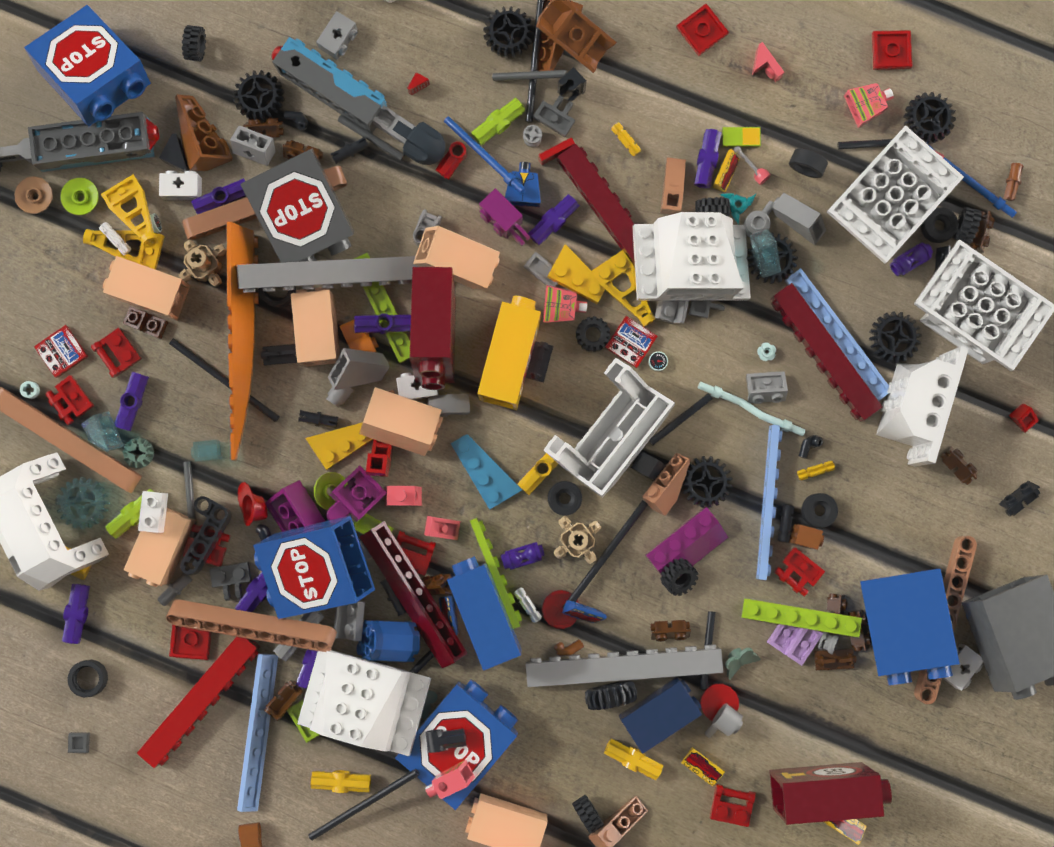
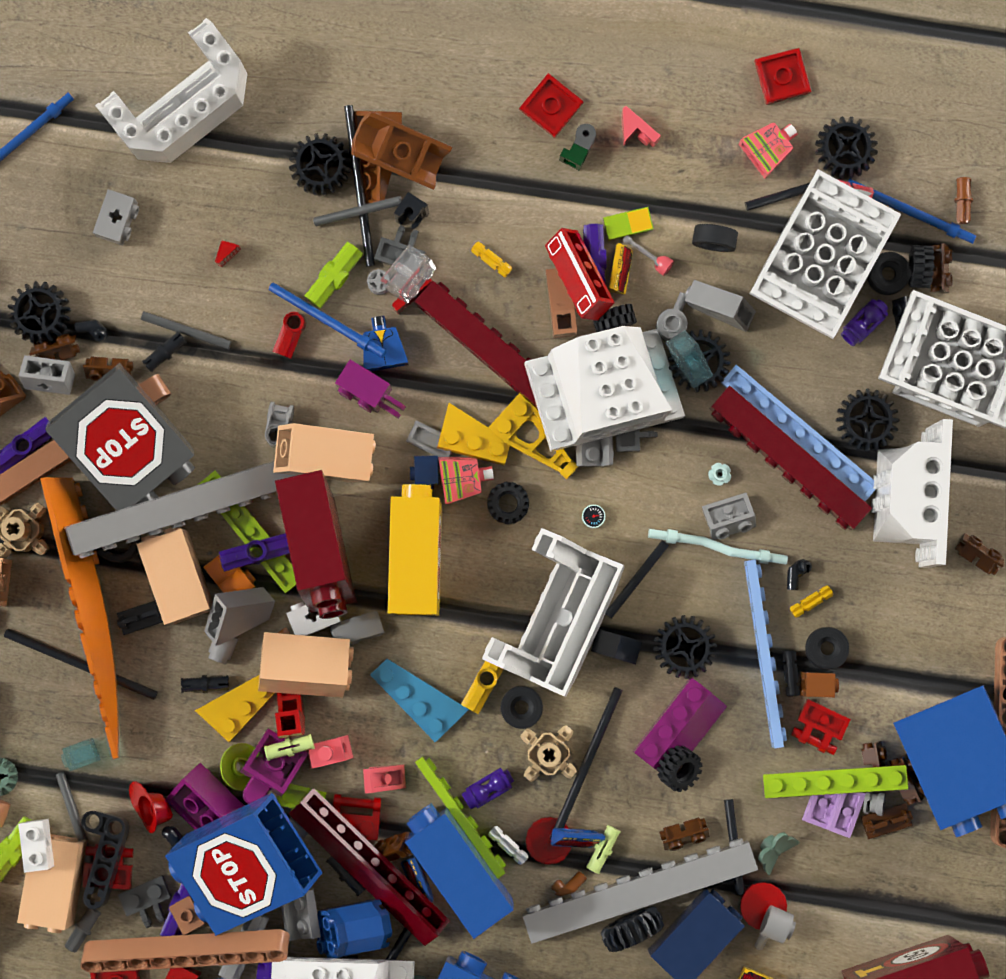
camera: 15 degrees left, 0 degrees up
piece [271,37,445,165] -> none
black hinge [525,341,553,383] -> none
dark purple piece [528,194,580,246] -> none
tile [605,316,658,369] -> none
nougat slope [642,453,691,516] -> none
teal piece [719,193,757,225] -> none
none -> nougat bracket [169,896,207,935]
none -> yellowish green pin [264,734,315,761]
none -> clear brick [380,244,436,304]
none -> dark blue brick [410,456,439,490]
none -> red brick [545,228,615,321]
none -> leg [559,123,596,171]
none -> yellowish green pin [586,825,621,874]

